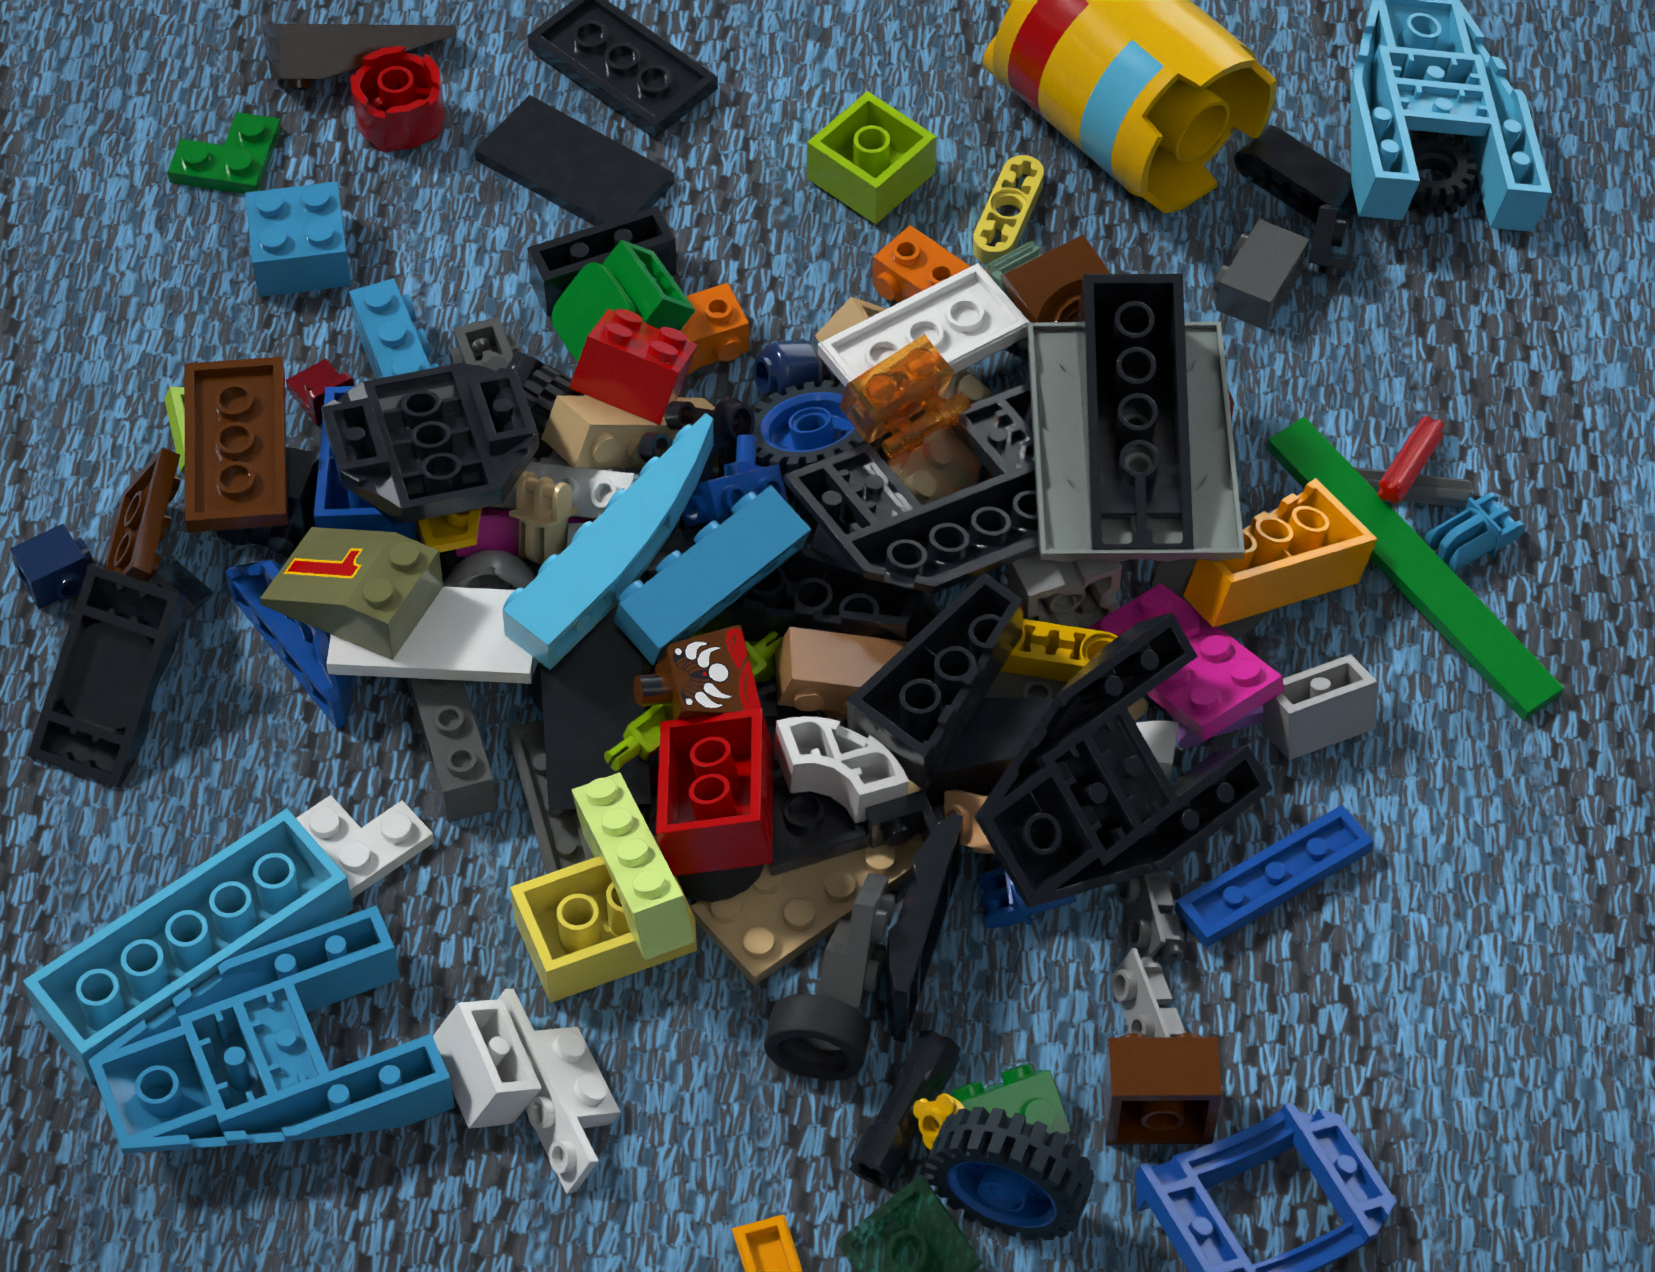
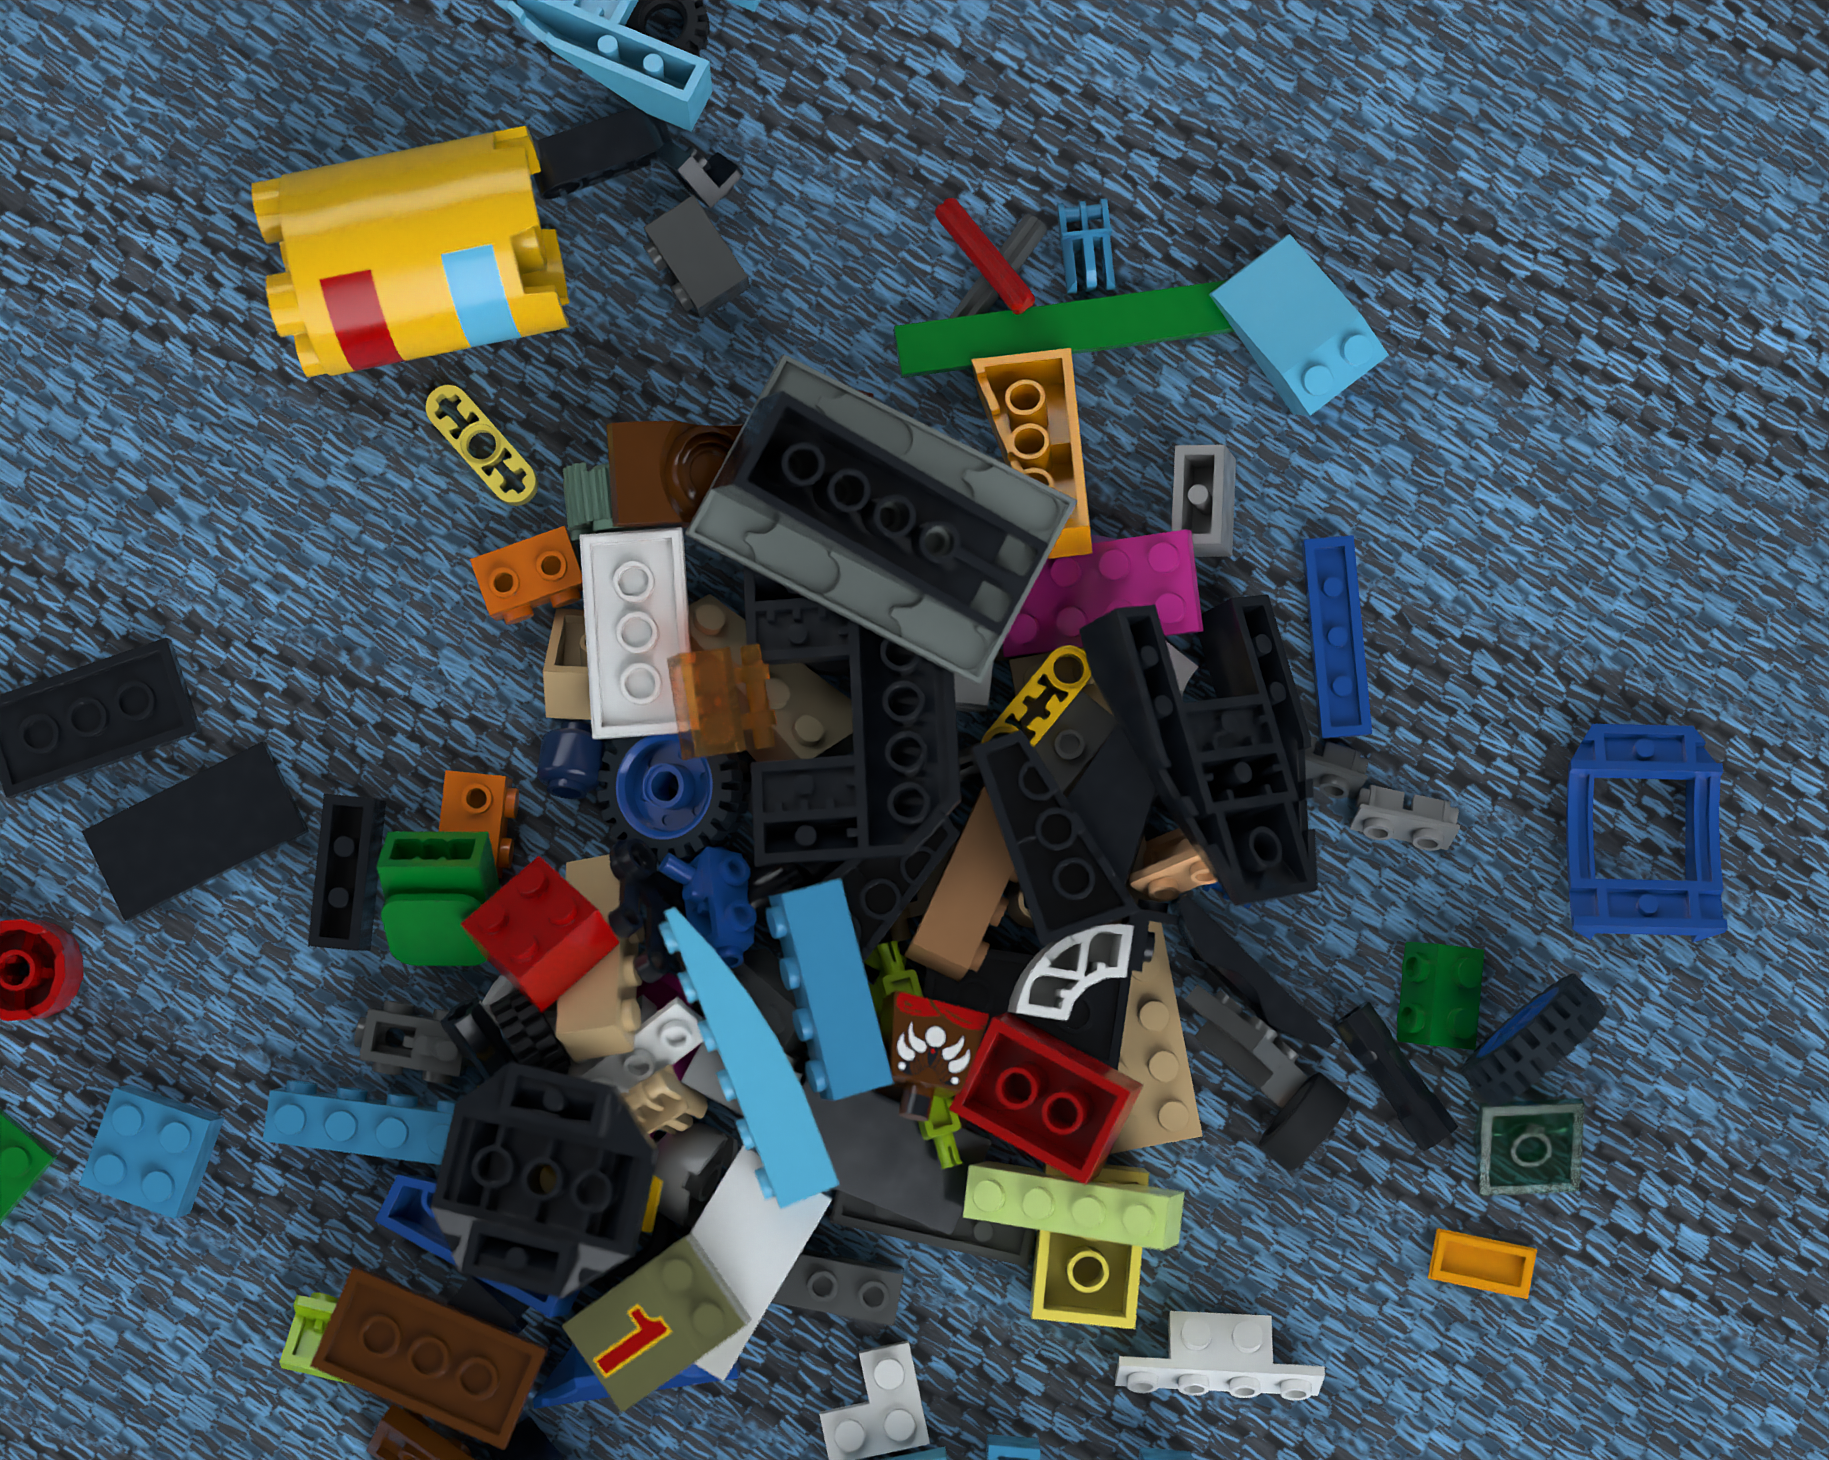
camera: 60 degrees left, 30 degrees up
dark red bracket [286,359,354,426] -> none
white brick [433,999,542,1129] -> none
lime brick [807,91,937,225] -> none
yellow plate [913,1093,964,1150] -> none
reddish brown brick [1102,1033,1222,1145] -> none
none -> medium azure slope [1209,234,1389,416]

